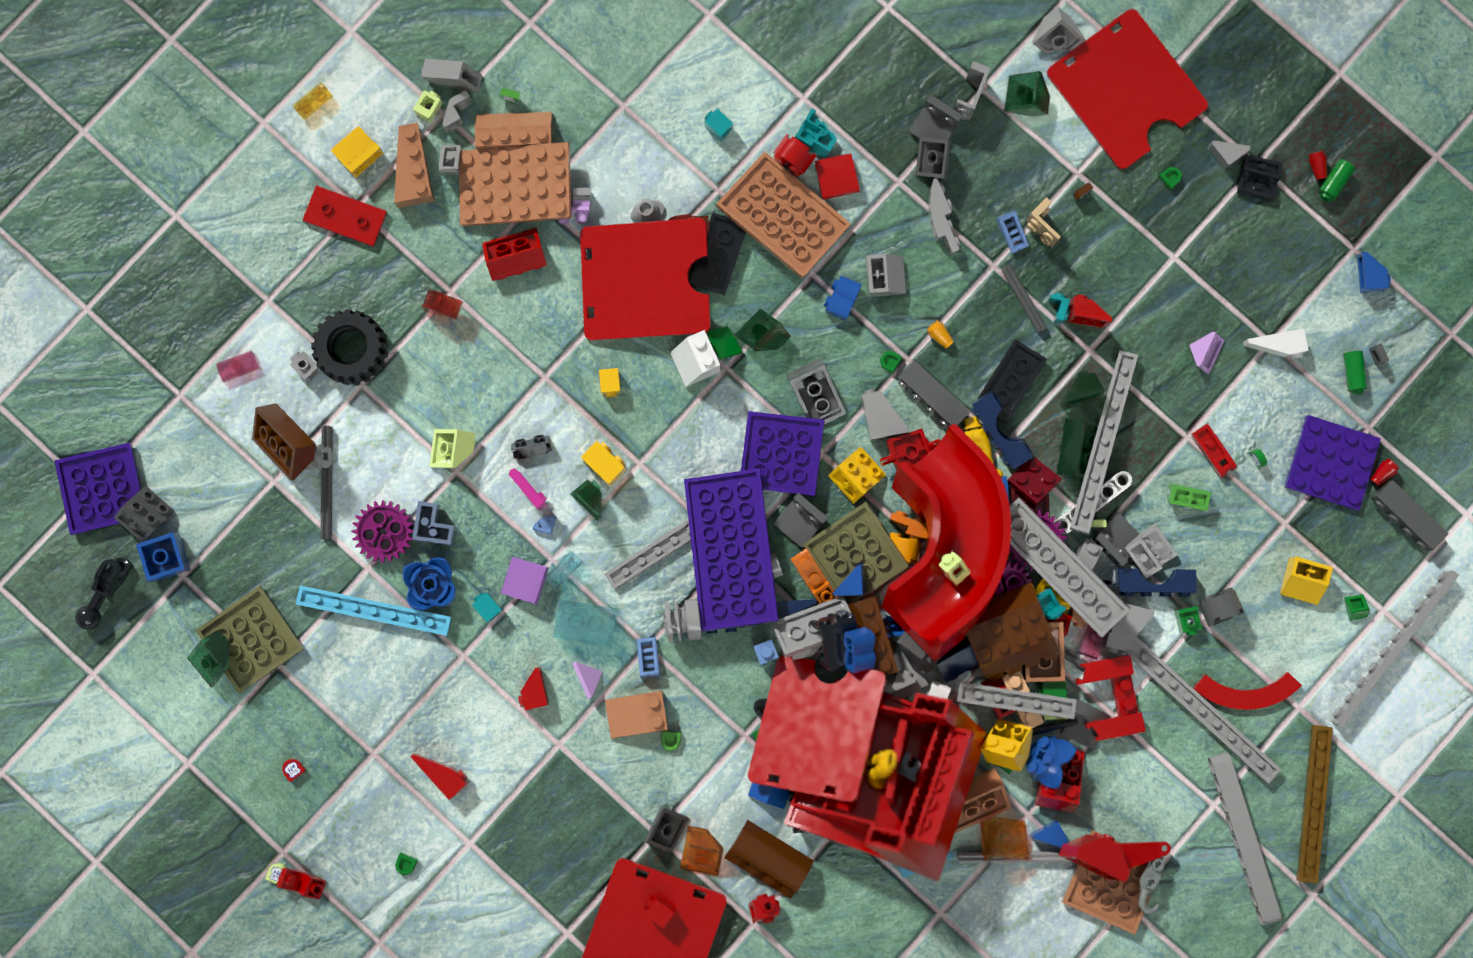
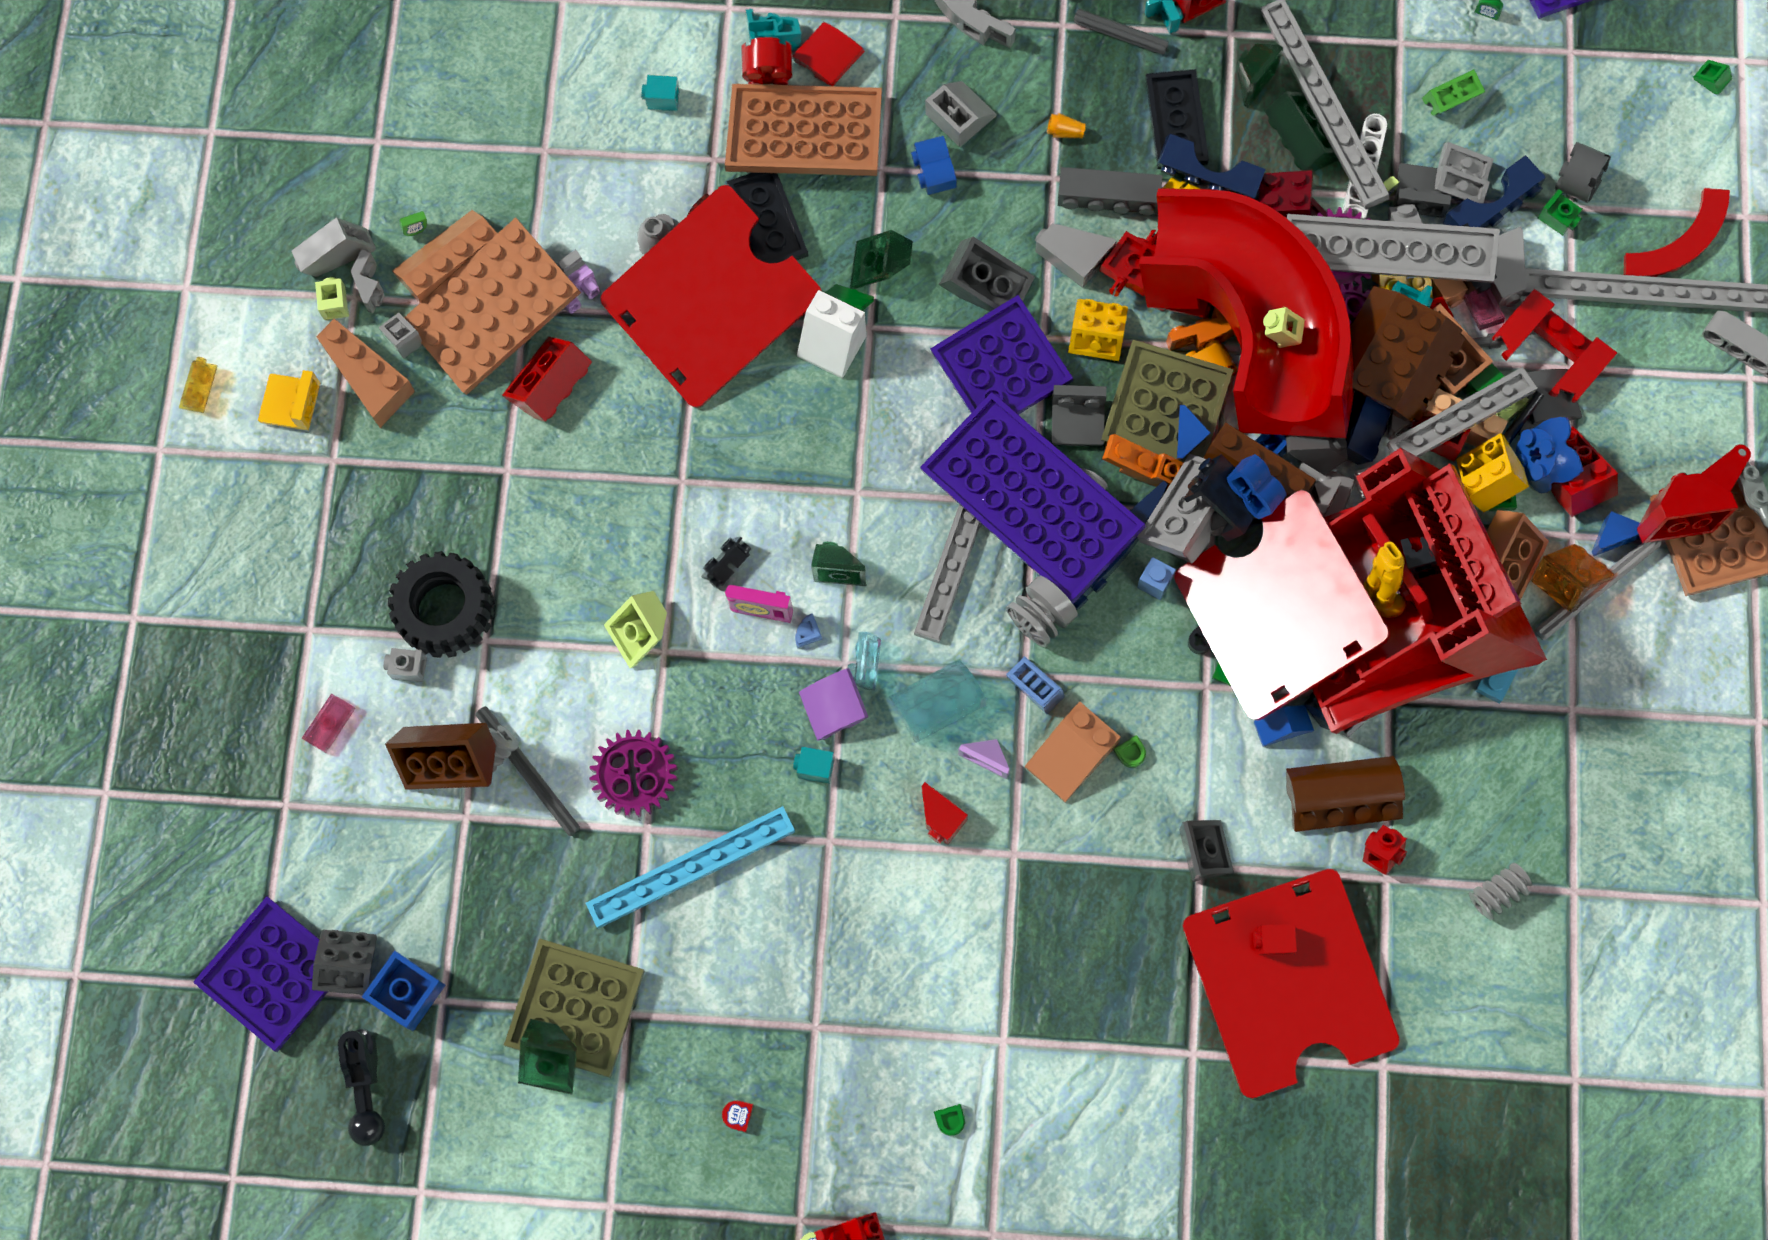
camera: 30 degrees left, 10 degrees down
red plate [302,185,388,247] -> none
blue brick [403,558,456,611] -> none
red slope [410,753,469,800] -> none
sand blue brick [412,501,457,546] -> none
clear red brick [421,289,463,320] -> none
yellow brick [581,441,626,487] -> none
yellow brick [599,368,621,398] -> none
clear orange slope [680,826,724,876] -> none
green tile [880,351,903,374] -> none
red plate [1190,423,1237,478] -> none
yellow slope [1280,556,1333,605] -> none

